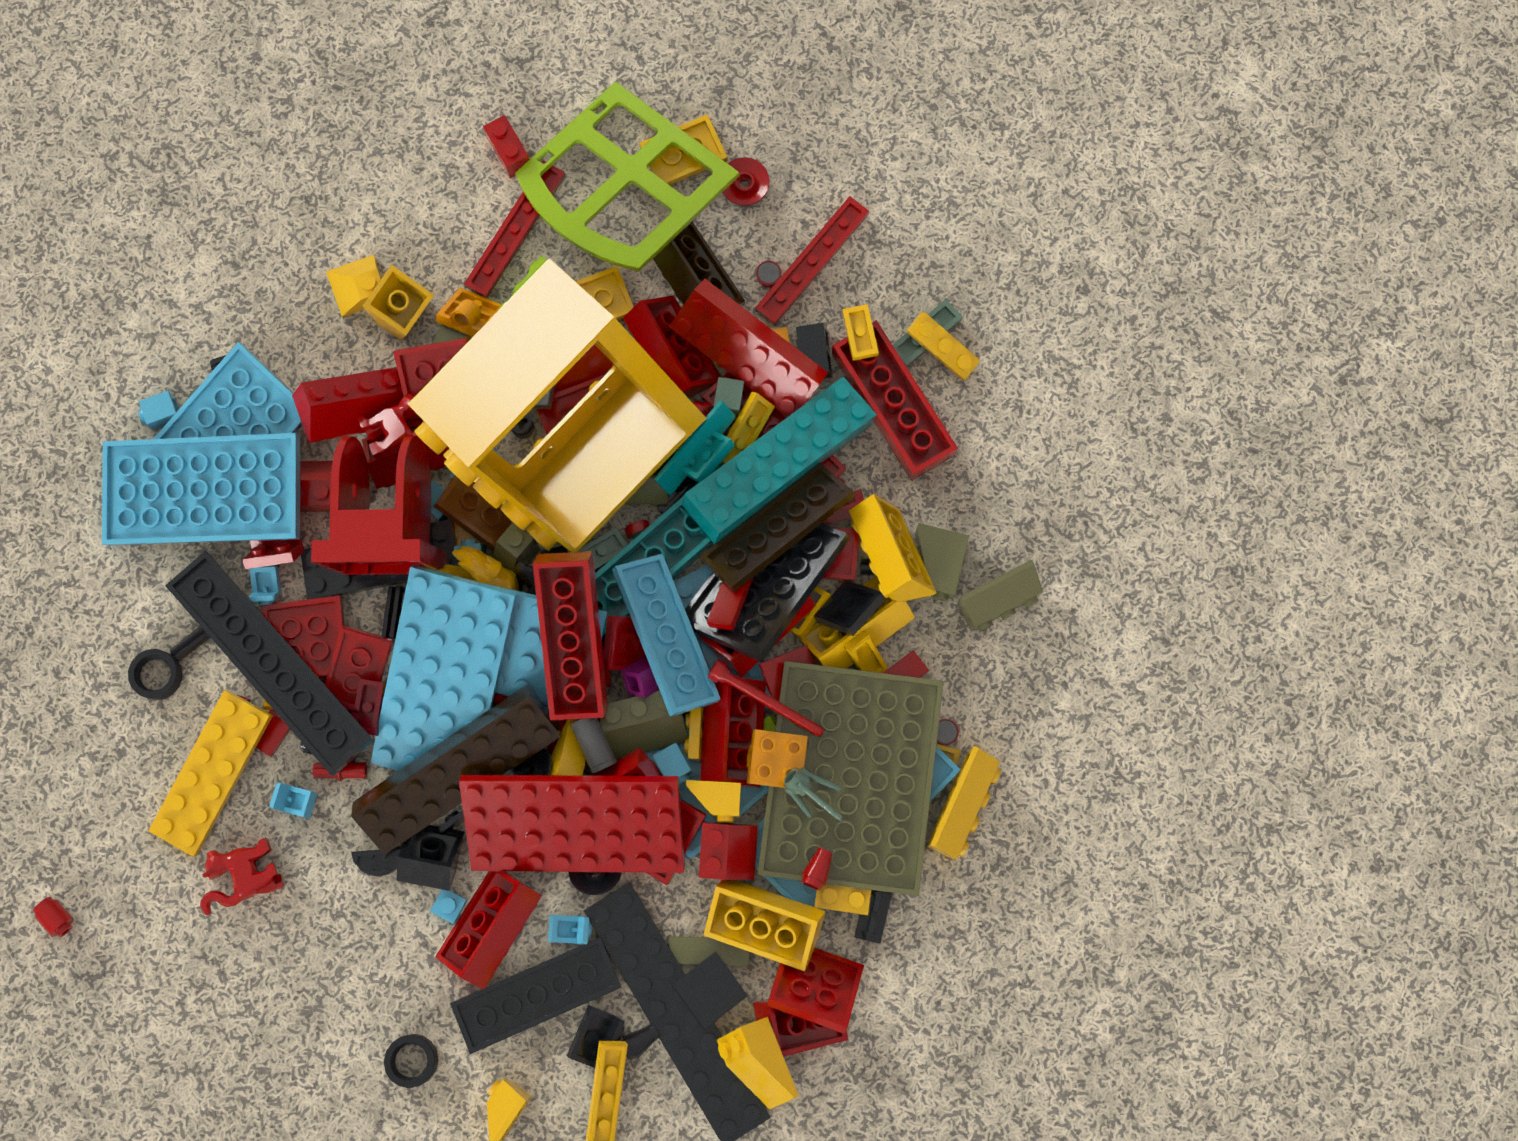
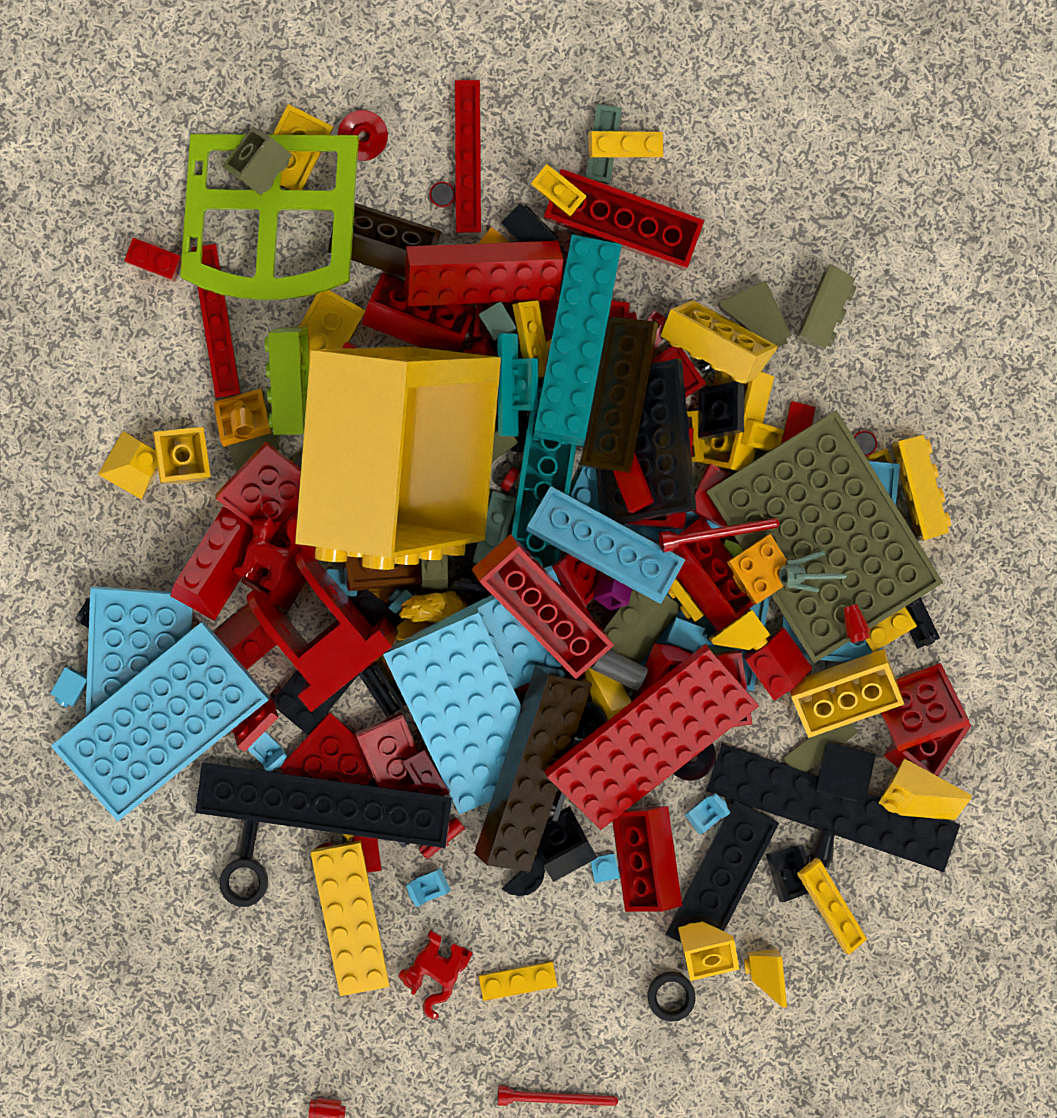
camera: 40 degrees left, 10 degrees up
none -> olive slope [222,127,292,195]
none -> yellow plate [479,961,558,1001]
none -> red piece [497,1085,618,1106]
none -> yellow slope [678,922,739,981]

